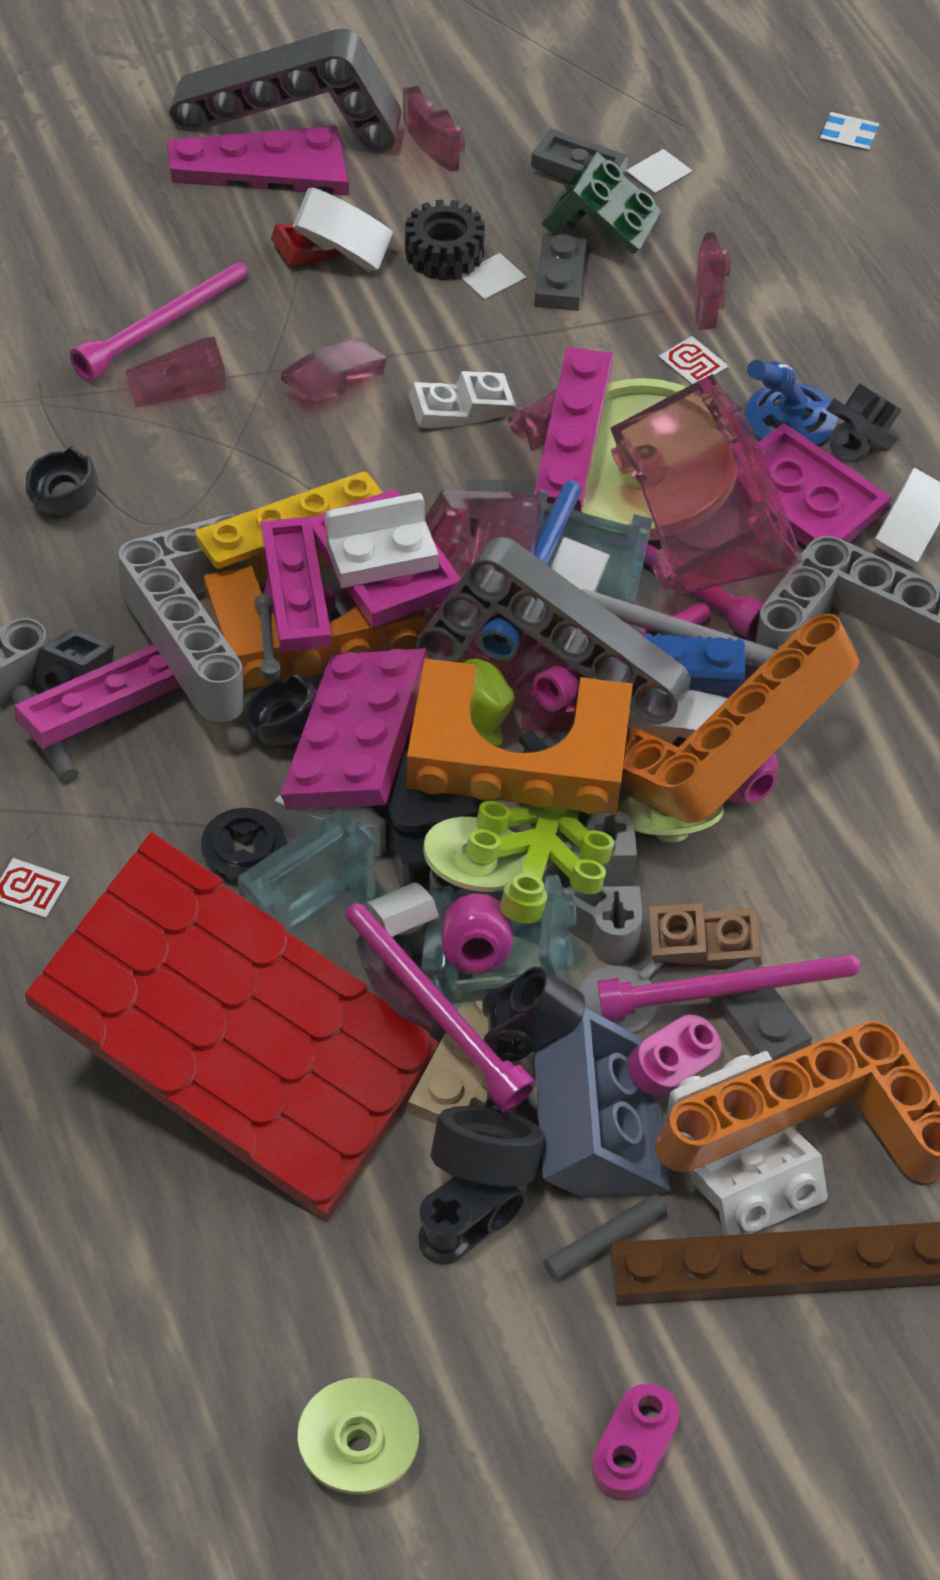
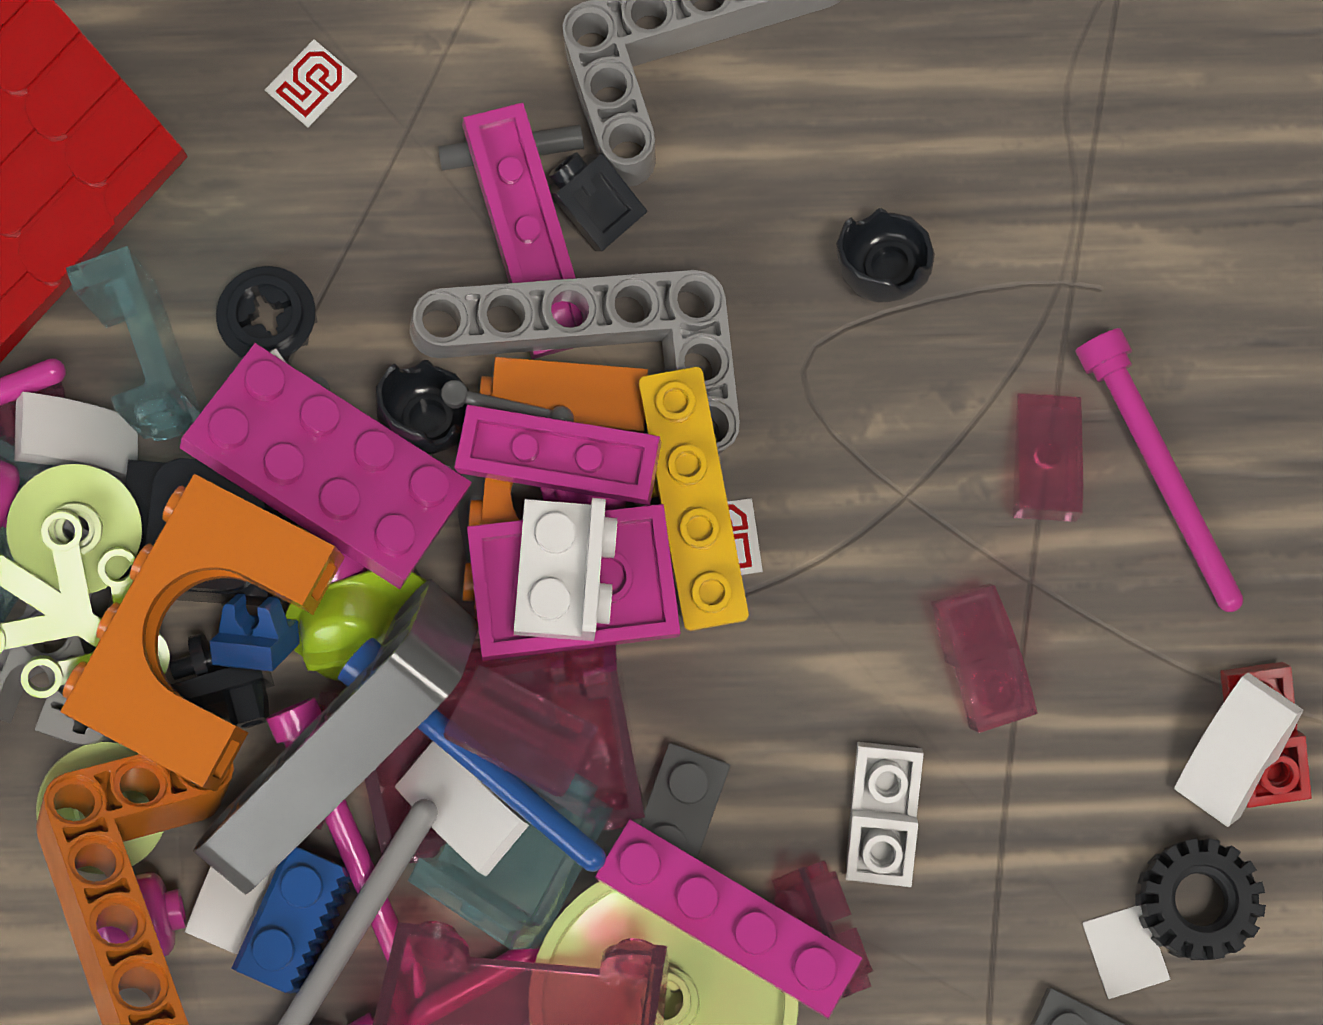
camera: 115 degrees right, 25 degrees up
none -> blue tile [210,594,300,671]

